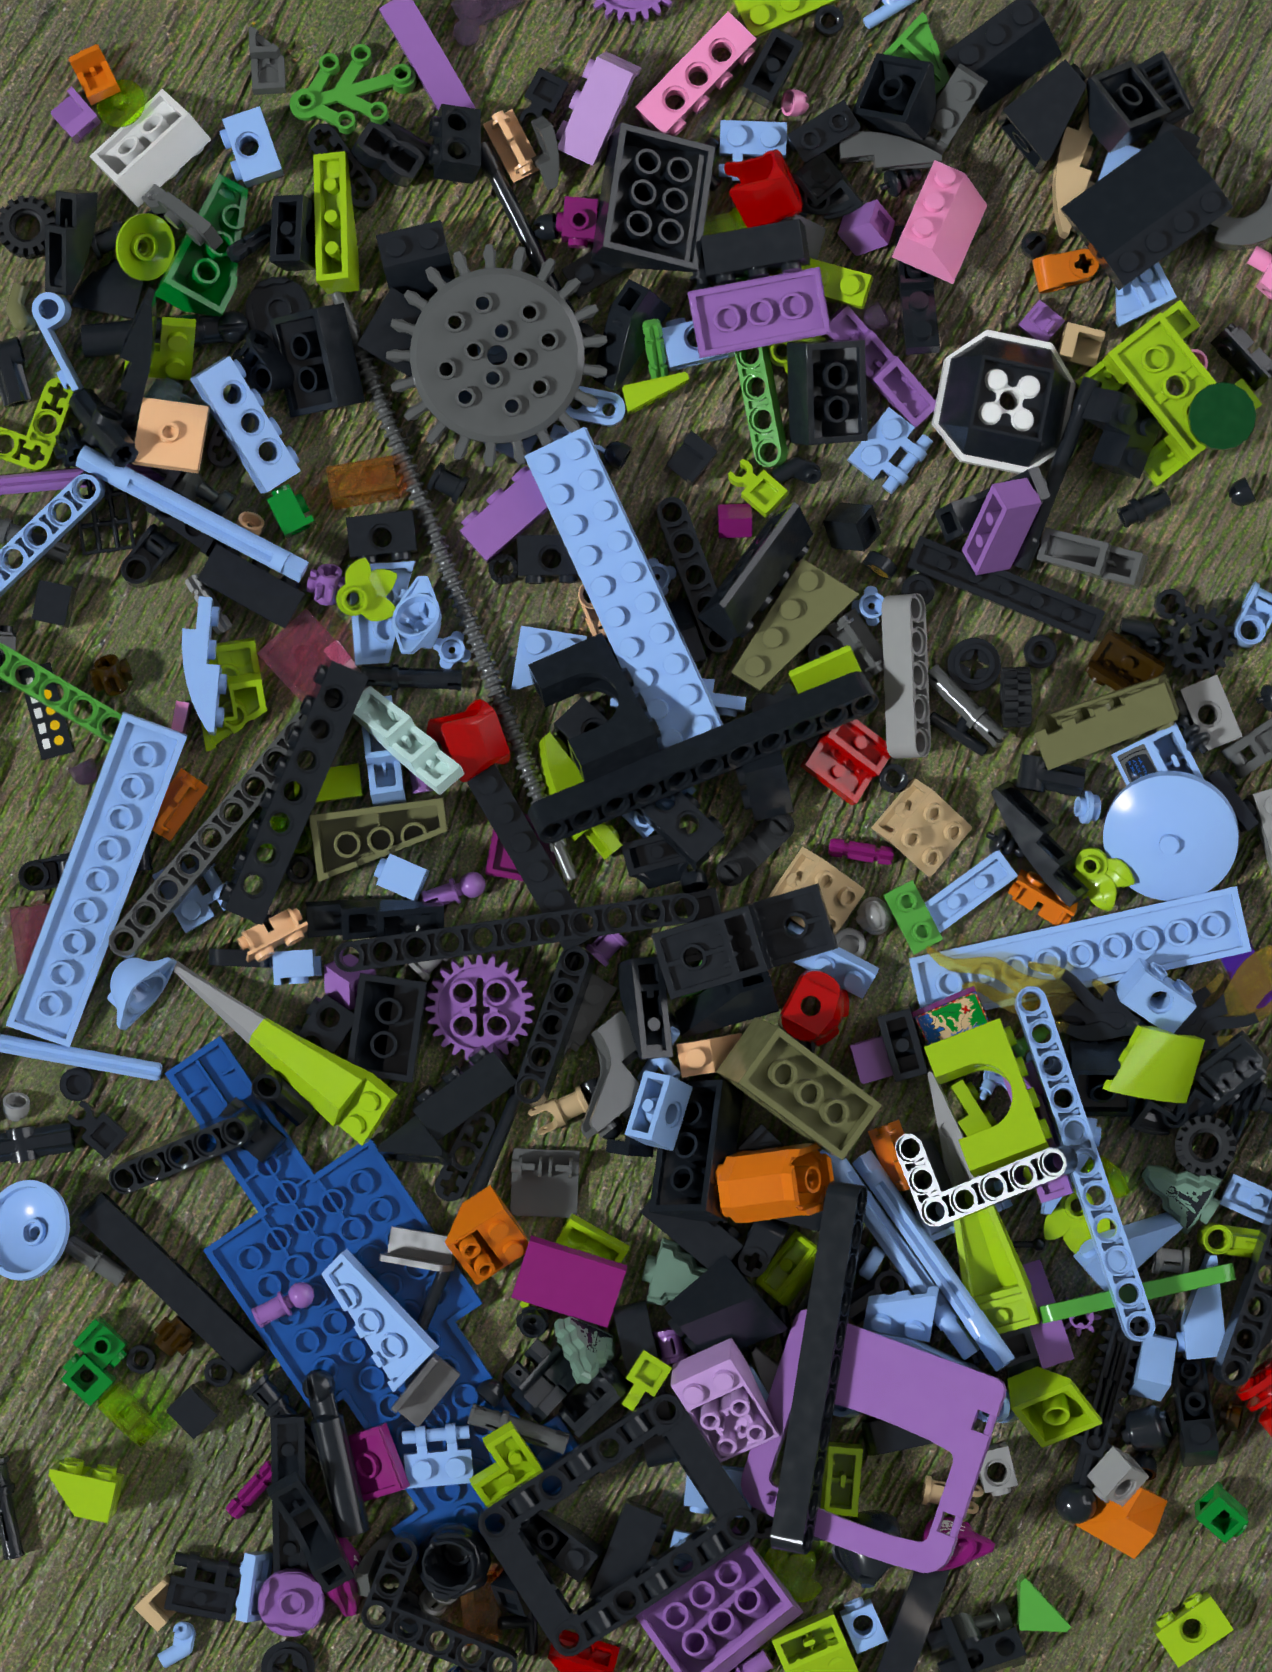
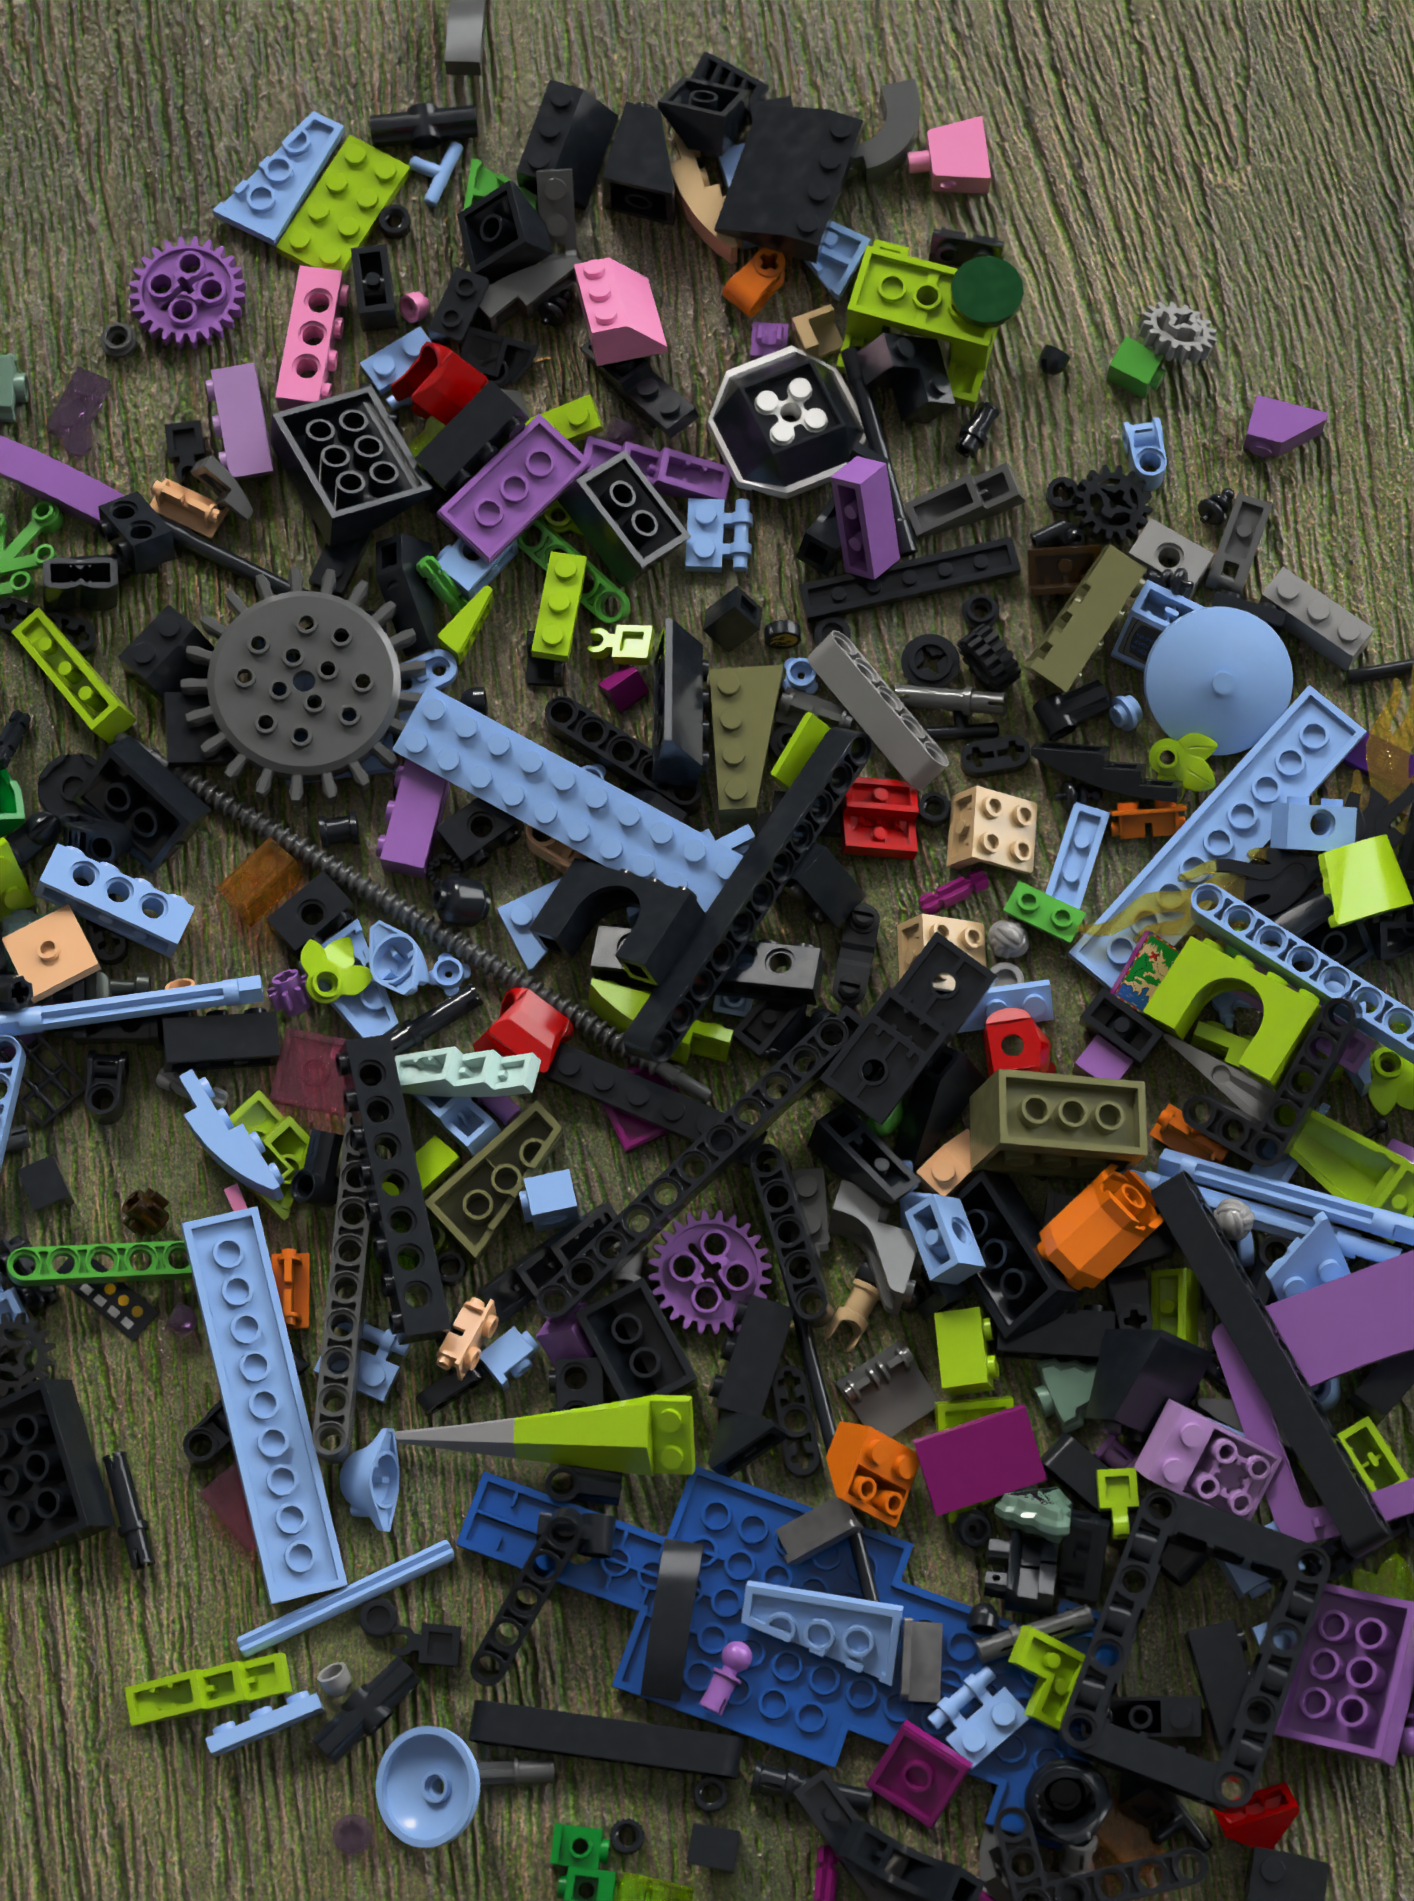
camera: 30 degrees left, 15 degrees down
dark brown gear [154,1315,195,1357] -> none
green brick [267,484,317,539] -> none
black brick [269,194,316,271] -> none
black piece [302,1369,370,1538] -> none
medium lavender pin [422,872,486,906] -> none
black hinge [533,213,558,241] -> none
magenta brick [556,196,598,249] -> none
medium lavender bush [585,933,629,967] -> none
black arm [770,457,822,484] -> none
medium lavender panel [838,199,895,256] -> none
black hinge [1020,231,1048,259] -> none
none -> black piece [290,1129,344,1207]
none -> black head [432,876,491,927]
none -> lime plate [531,551,587,662]
none -> black slope [640,1539,704,1702]
none -> lime brick [934,1307,999,1396]
none -> black beam [960,735,1030,778]
none -> light grey piece [1213,1198,1255,1241]

